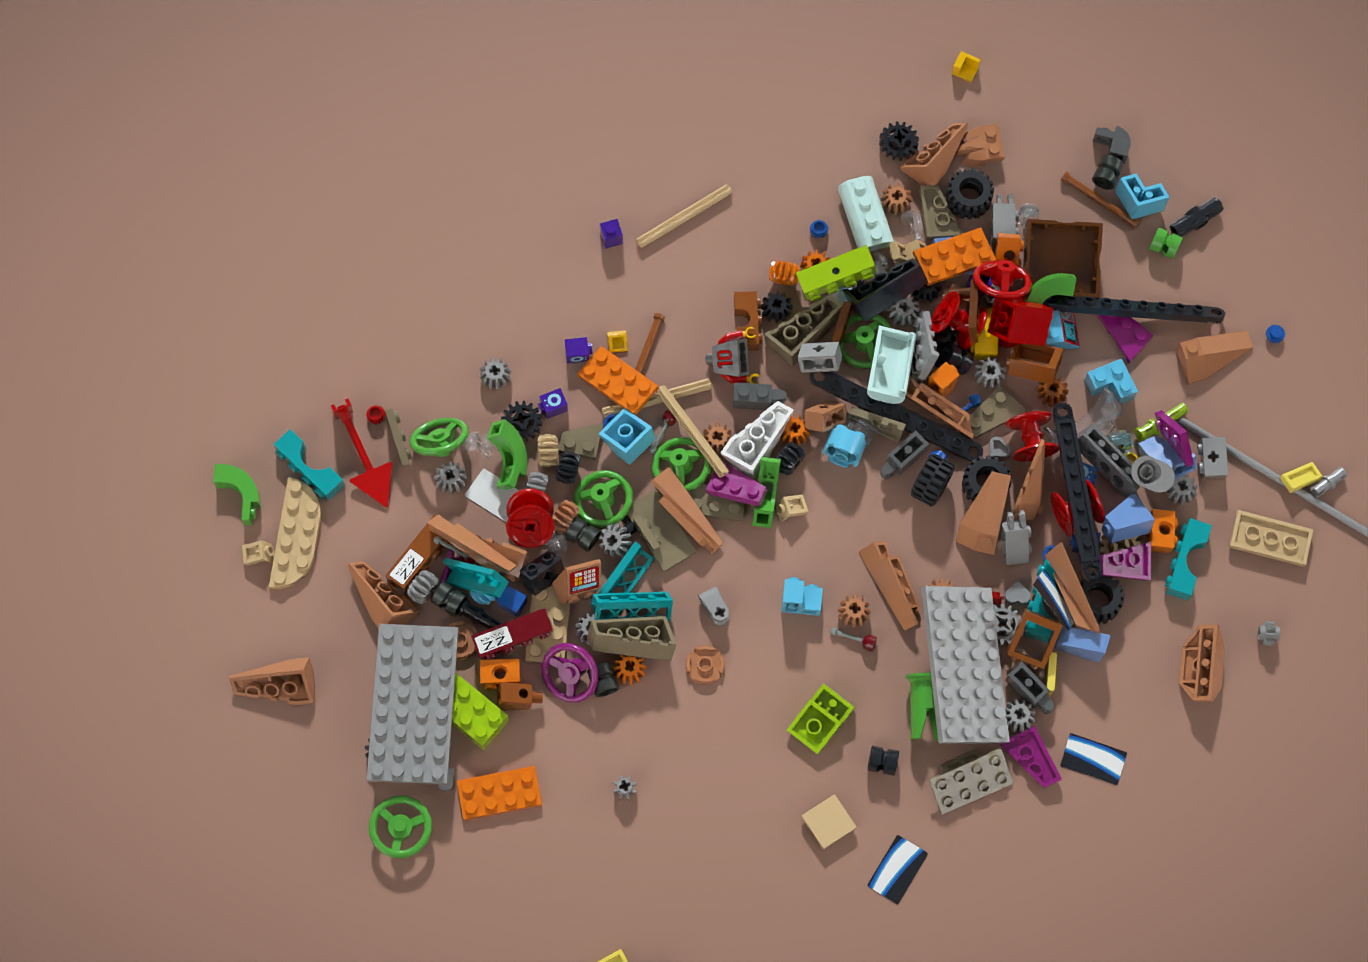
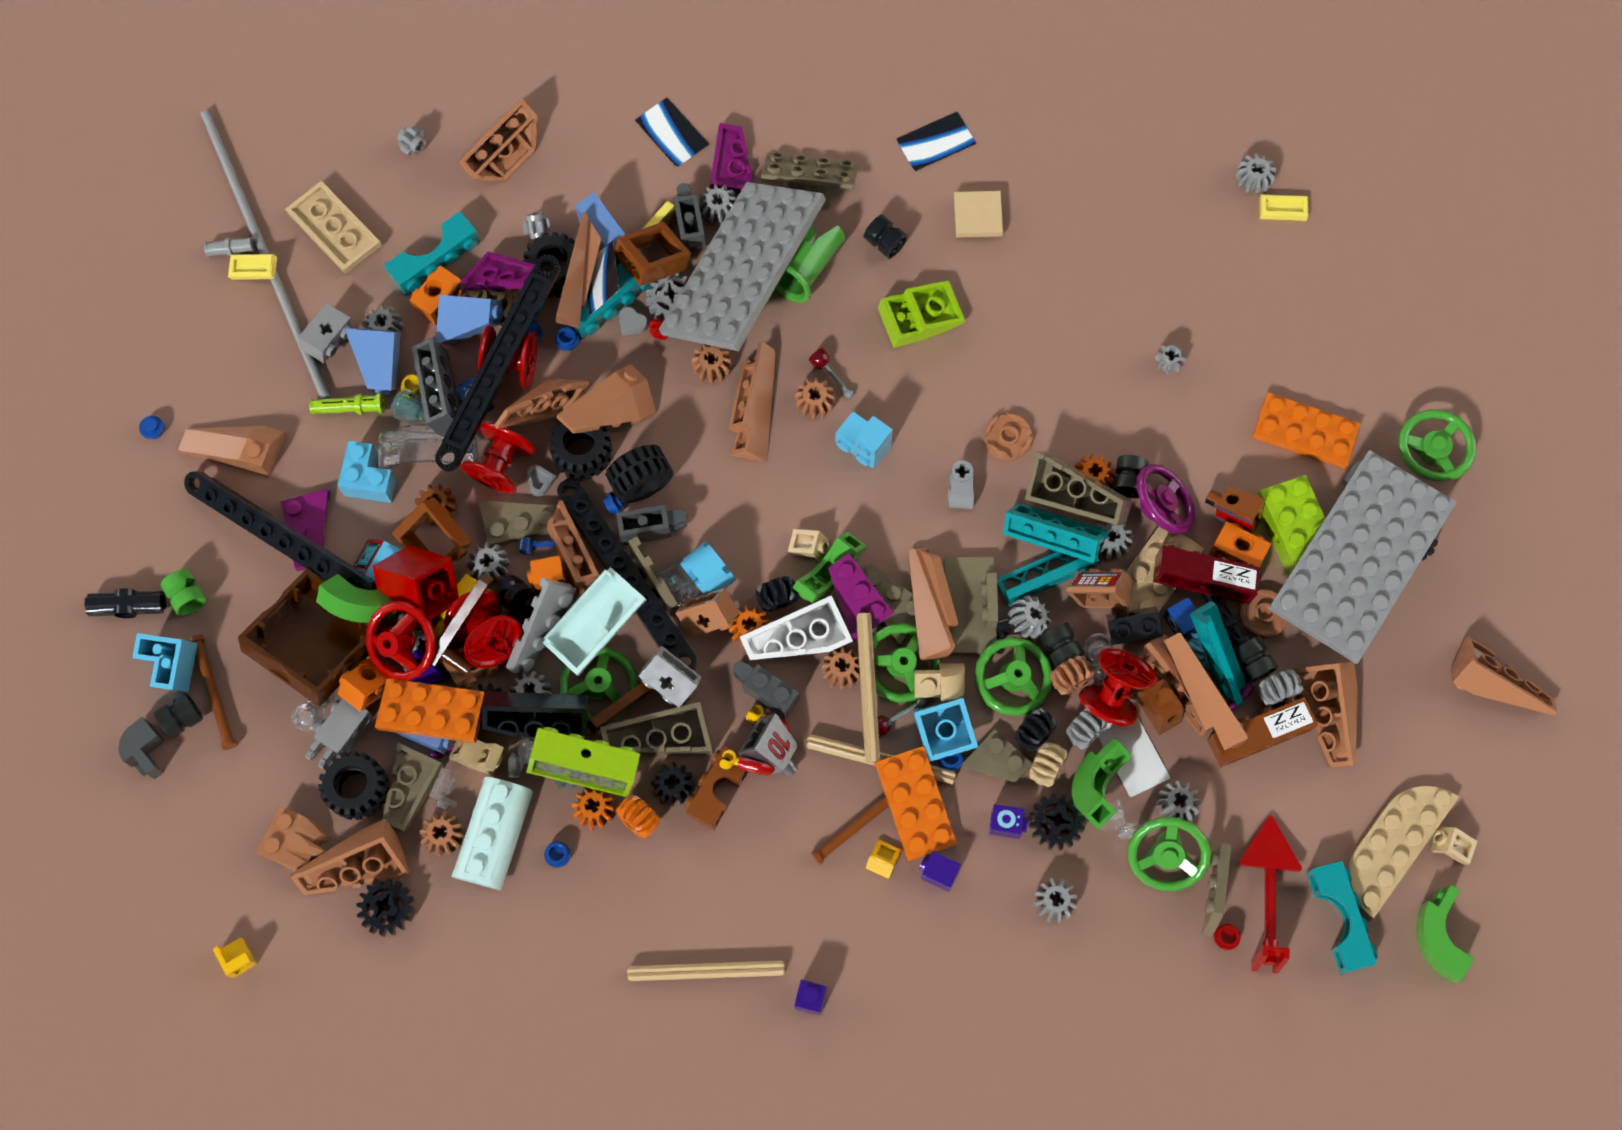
camera: 145 degrees left, 0 degrees up
light grey hinge [1001,510,1032,565] -> none
light grey piece [1131,456,1175,493] -> none
magenta wing [1154,410,1194,467] -> none
none -> light grey gear [522,212,551,239]
none -> tan brick [914,663,965,701]
none -> dark orange torso [1134,678,1184,735]

